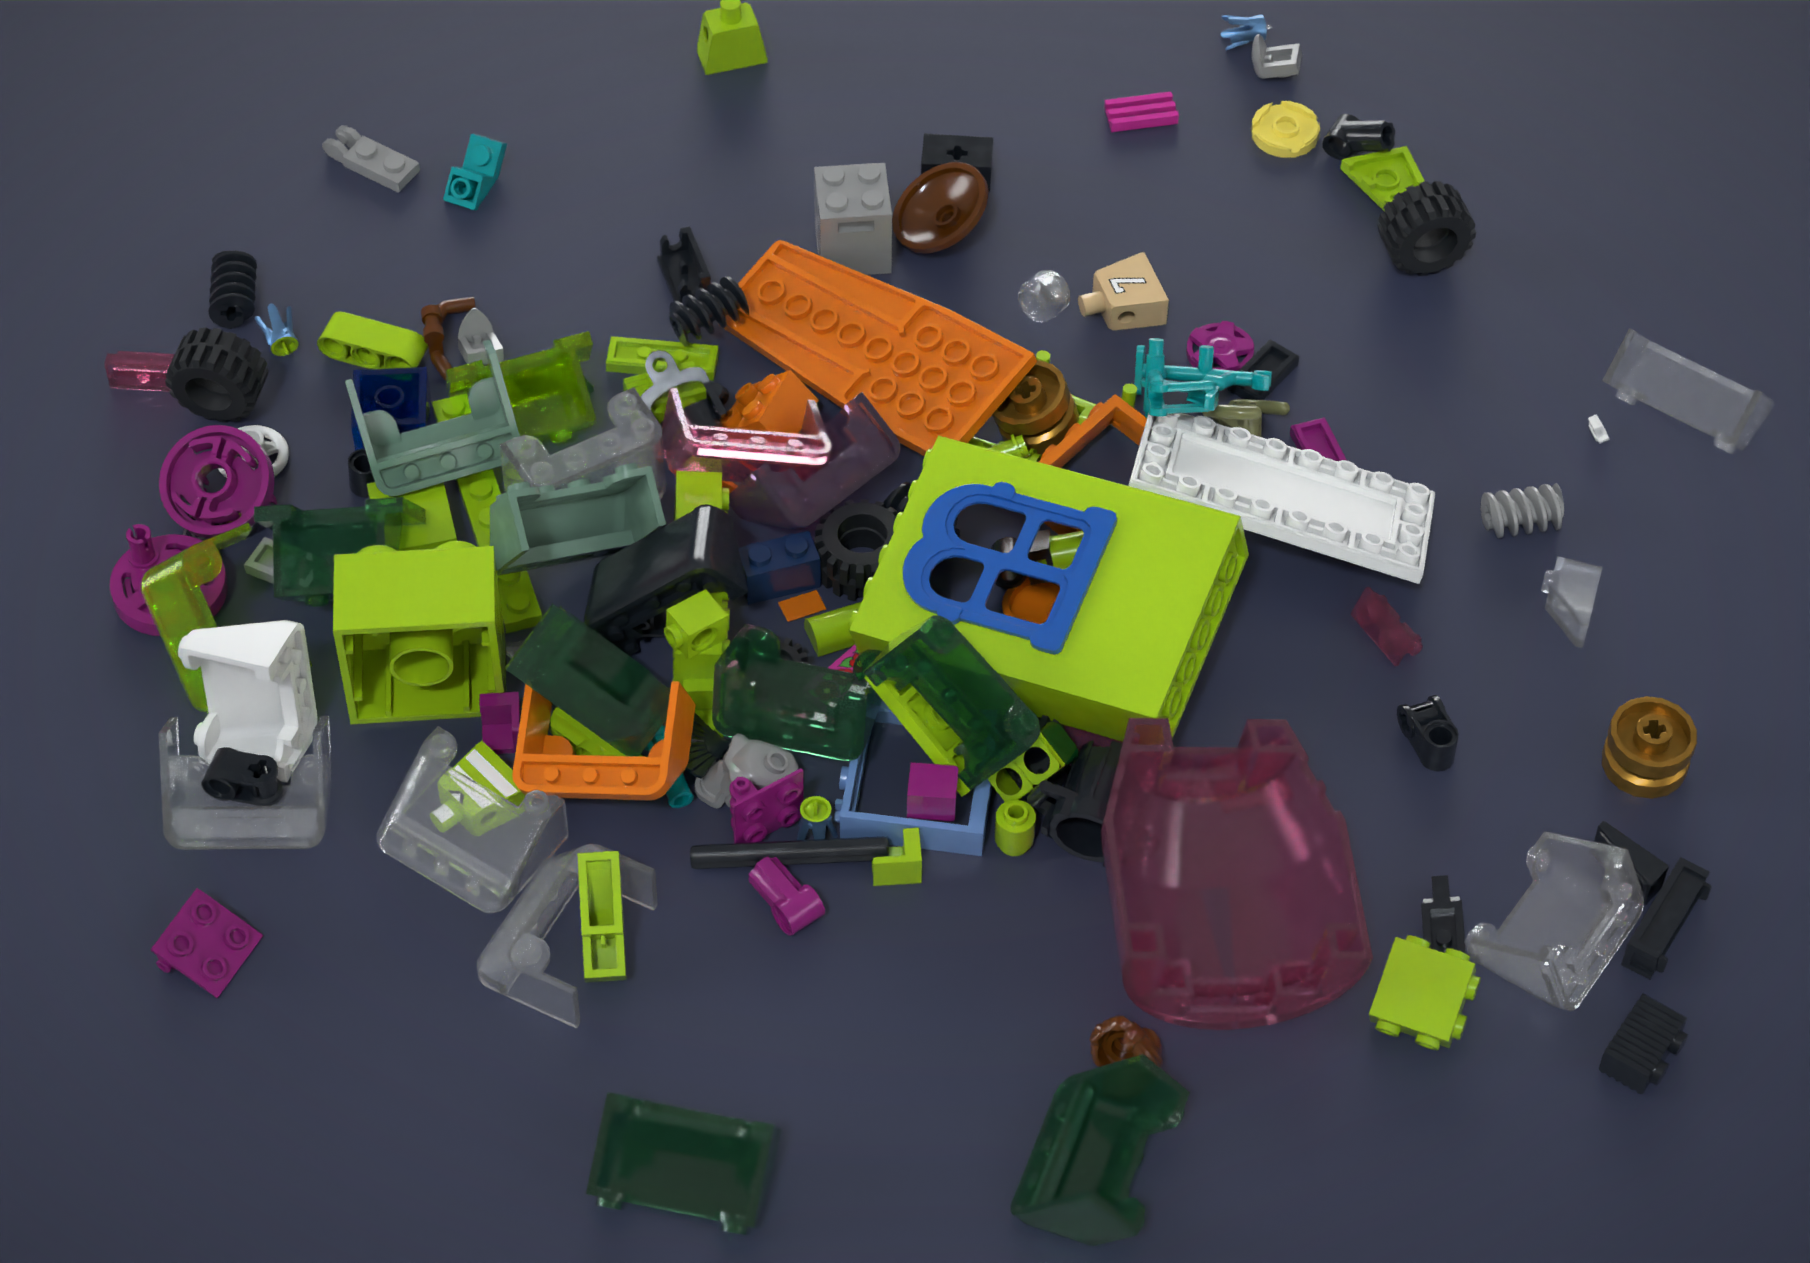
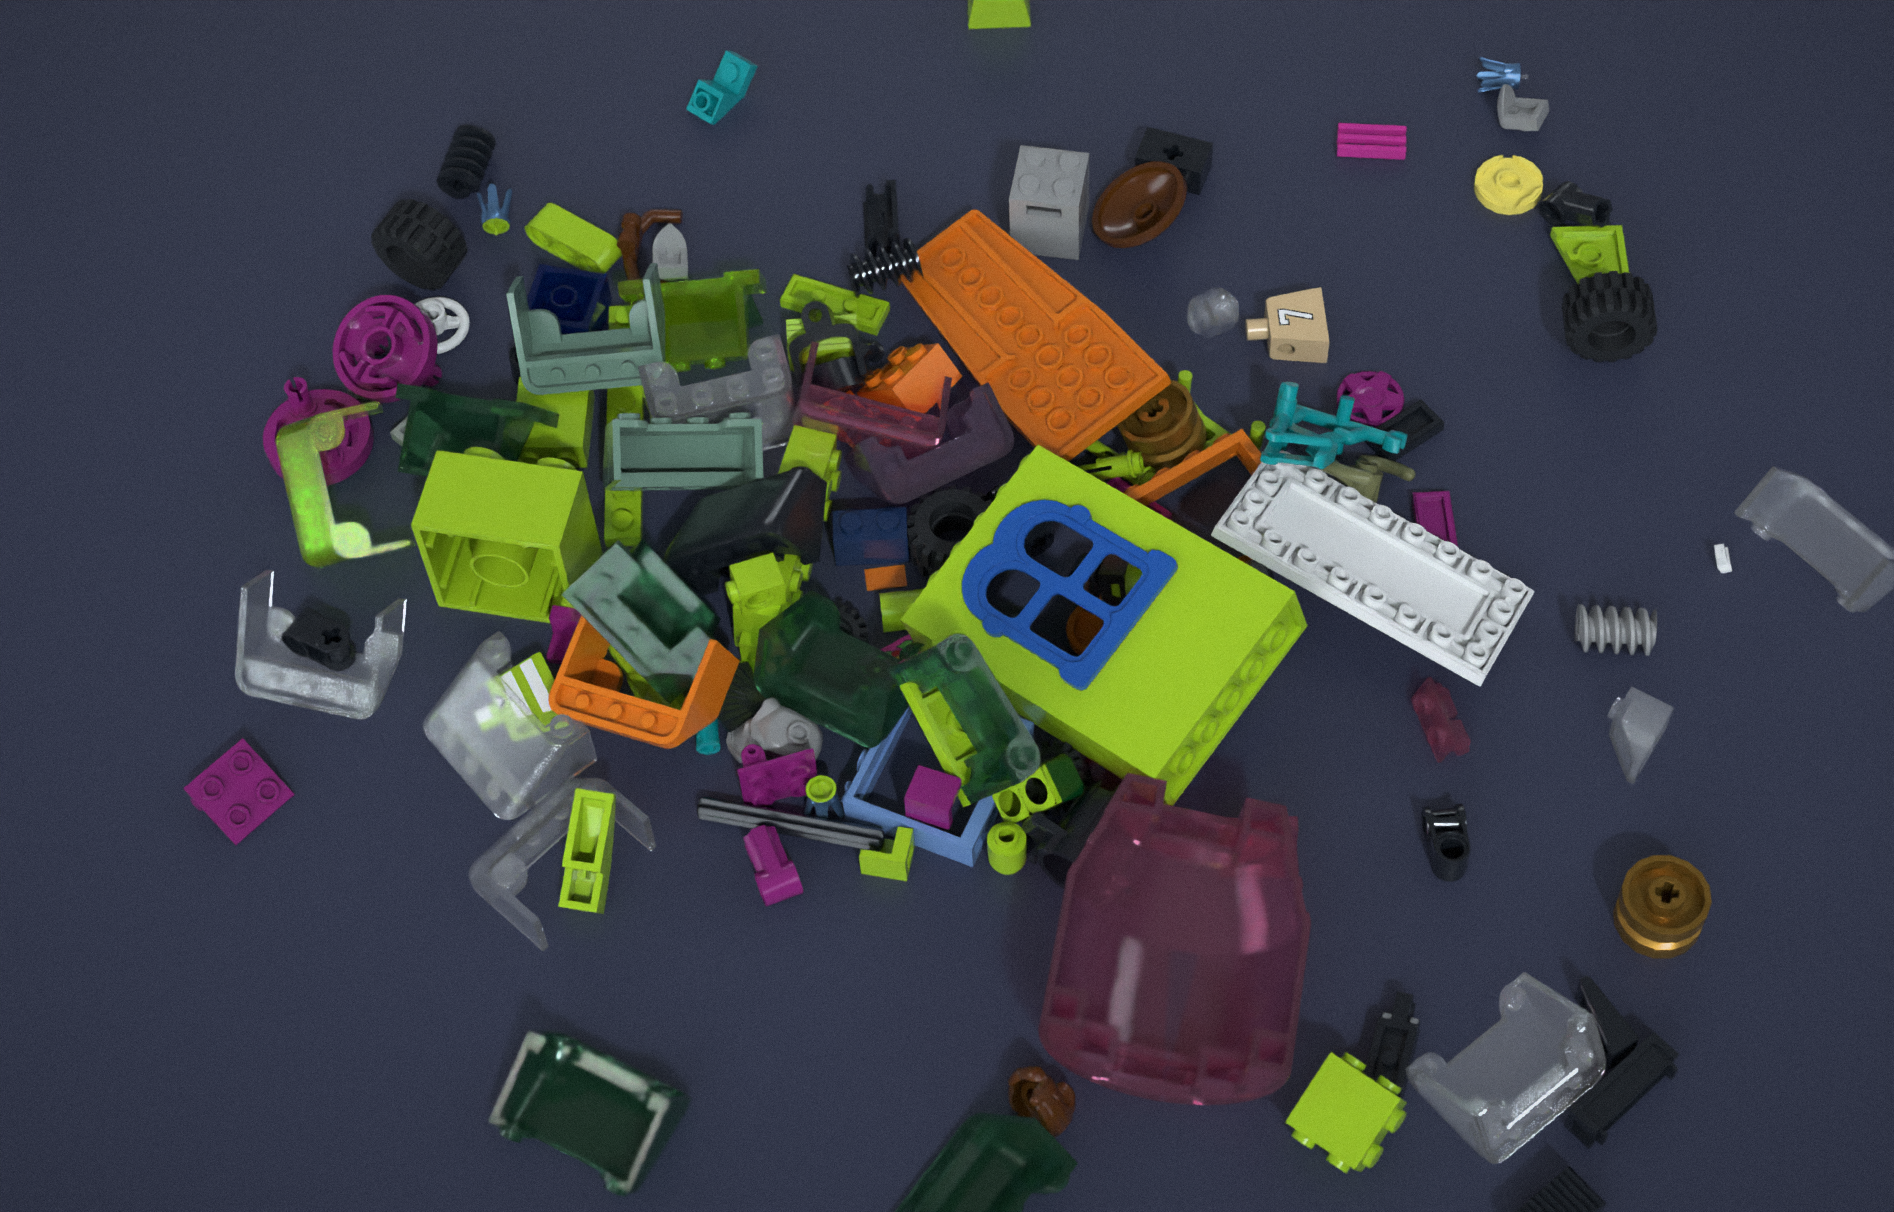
camera: 20 degrees right, 5 degrees up
clear pink panel [104,351,175,392] -> none
white windscreen [178,620,317,783] -> none
light grey hinge [322,125,420,192] -> none

